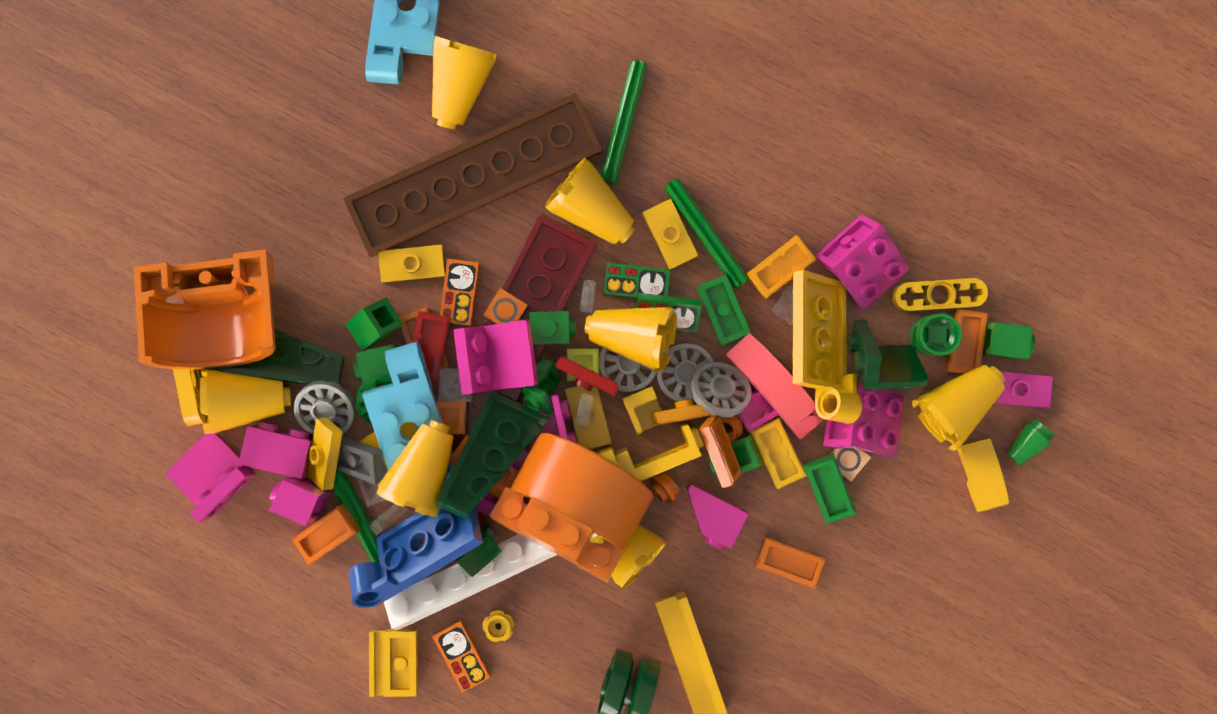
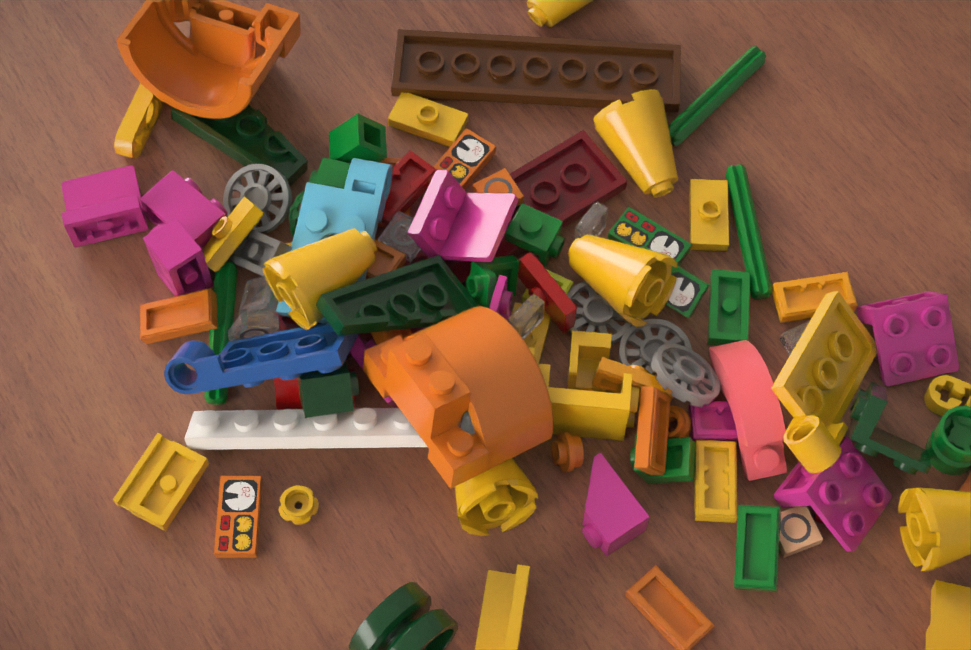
camera: 30 degrees right, 25 degrees down
yellow cone [200,369,291,434] -> none

